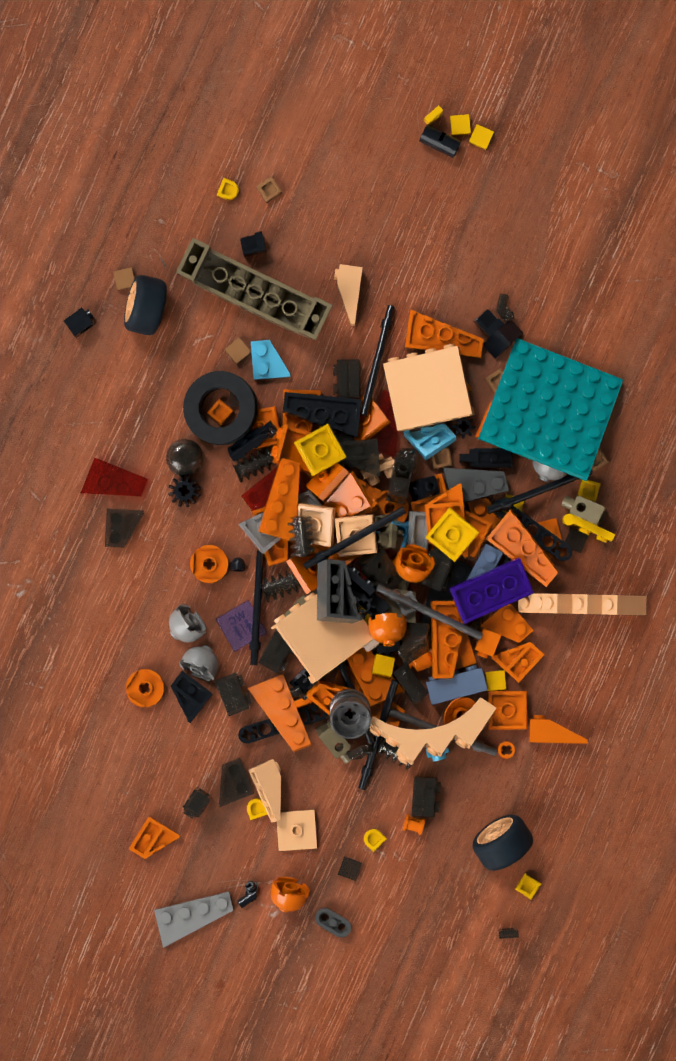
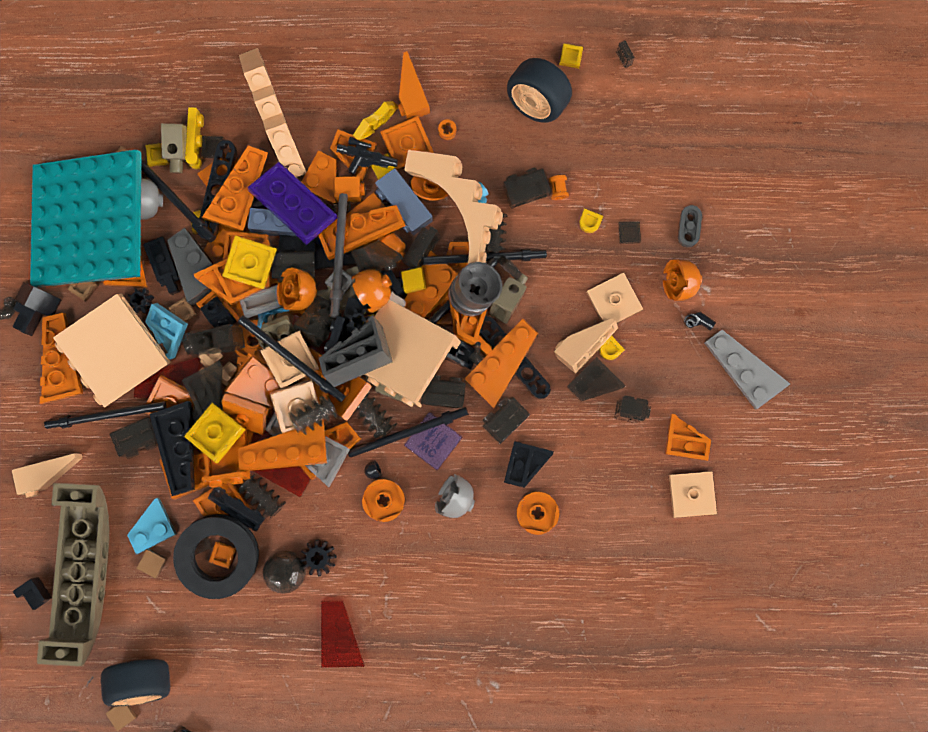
camera: 110 degrees left, 5 degrees down
clear smoke wing [105,509,144,548] -> none
light grey cylinder [179,645,219,681] -> none
flat silver bar [389,708,498,756] -> none
none -> black piece [337,136,399,175]
none -> yellow tile [353,101,398,140]
none -> light nougat plate [669,472,717,518]

